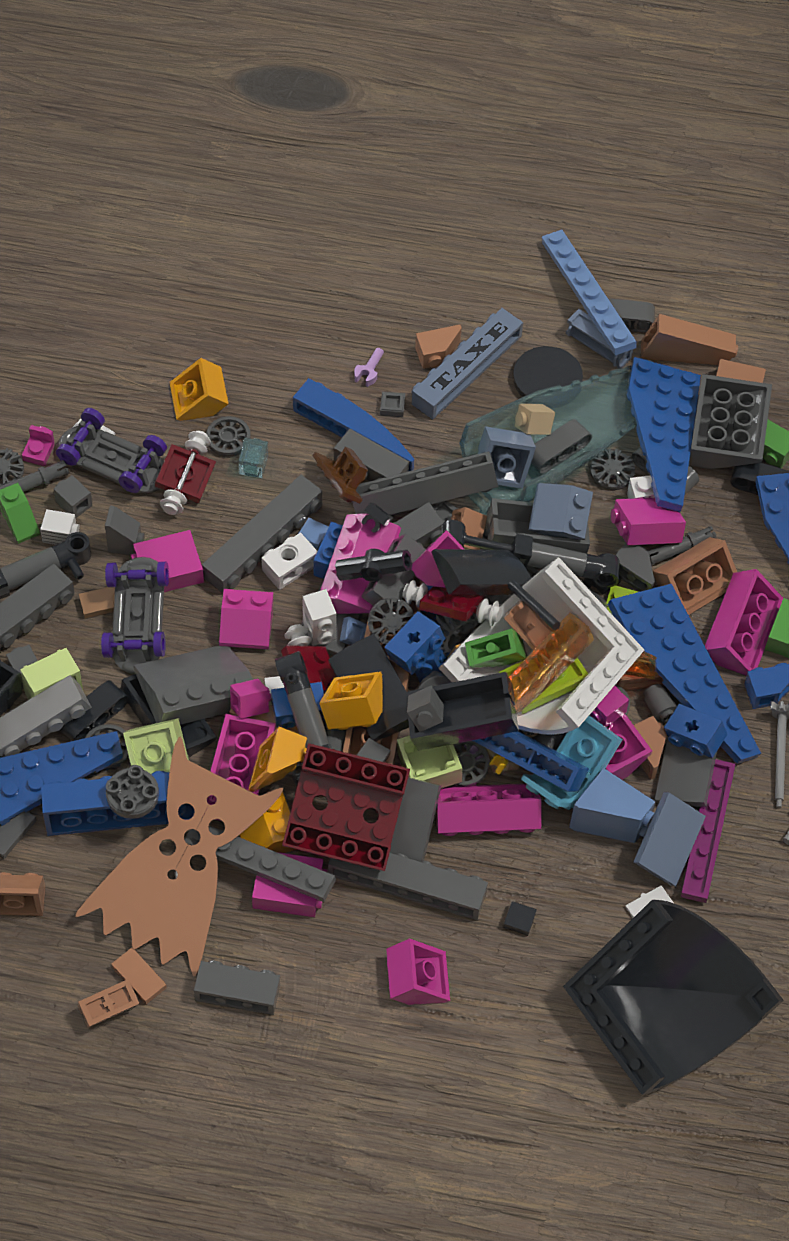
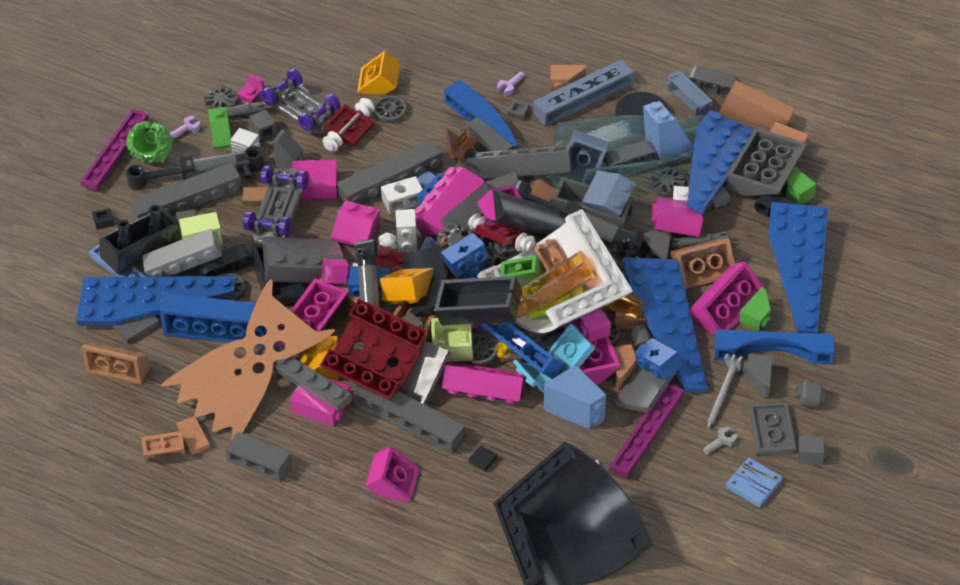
camera: 20 degrees right, 10 degrees down
dark grey tile [106,765,159,819] -> none
yellowish green container [123,718,189,774] -> none
clear light blue brick [239,438,268,478] -> none
light orange slope [248,727,307,792] -> none
black piece [335,549,412,582] -> none
black tile [361,503,393,533] -> none
dark grey brick [407,686,444,732] -> none
black bar [507,580,560,630] -> none
tan brick [515,404,555,435] -> none
medium blue plate [542,230,636,355] -> none
sand blue tile [634,792,706,886] -> none
none -> medium blue slope [643,101,694,160]

